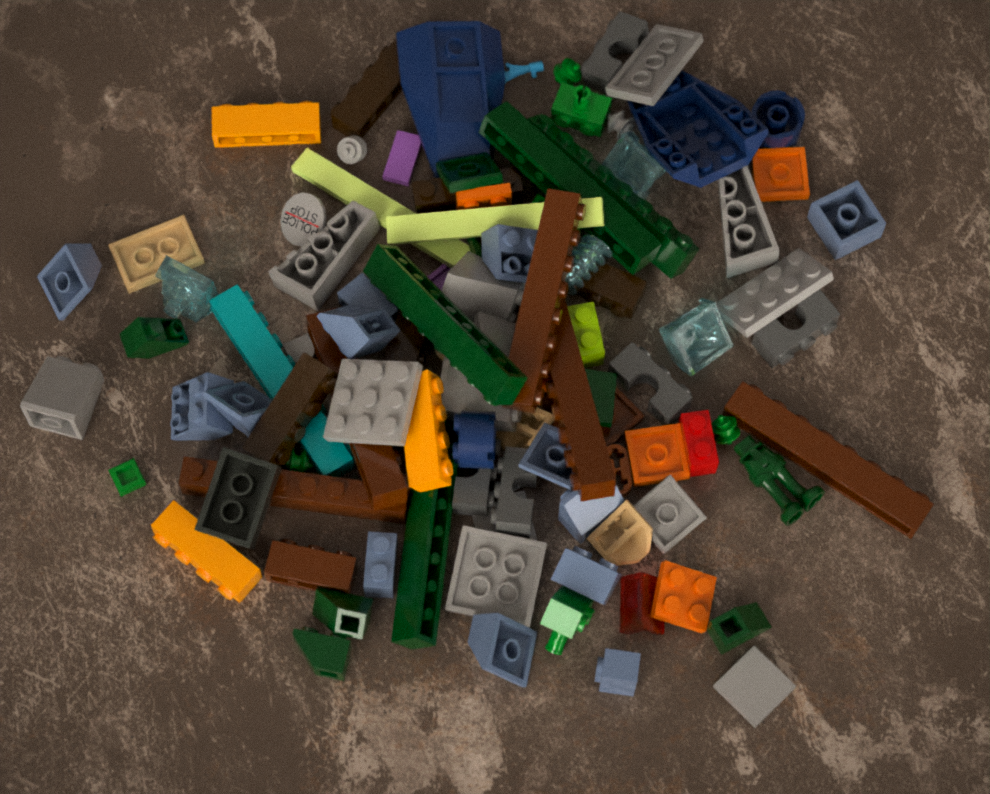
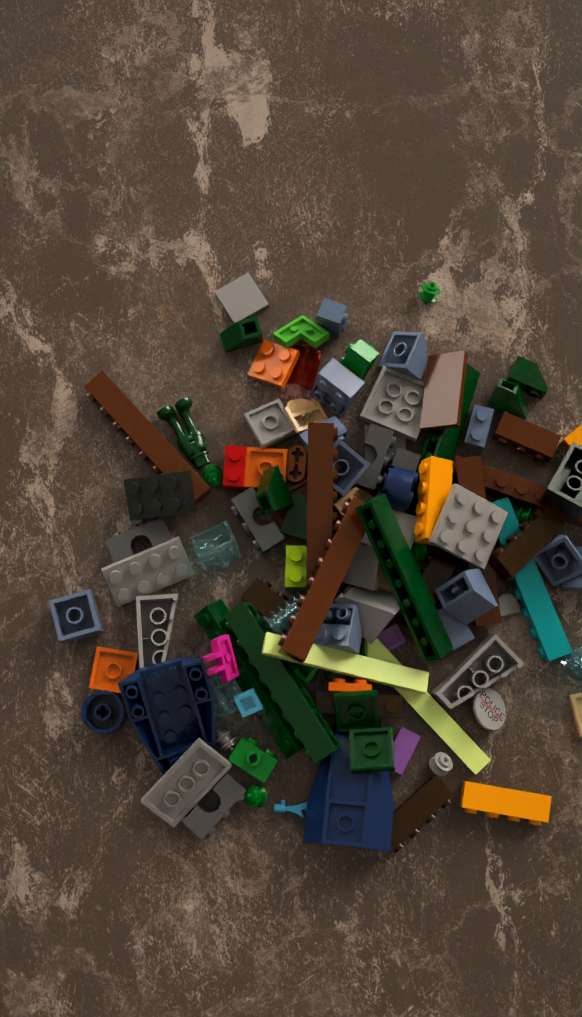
camera: 165 degrees left, 10 degrees up
none -> pearl dark grey brick [124,470,197,521]
none -> dark pink hinge [202,634,240,682]
none -> medium azure plate [234,688,263,717]
none -> dark green slope [256,465,293,516]
none -> bright green plate [273,315,330,349]
none -> dark green tile [349,727,395,773]
none -> green wheel [418,282,440,304]
none -> tile [419,350,468,431]

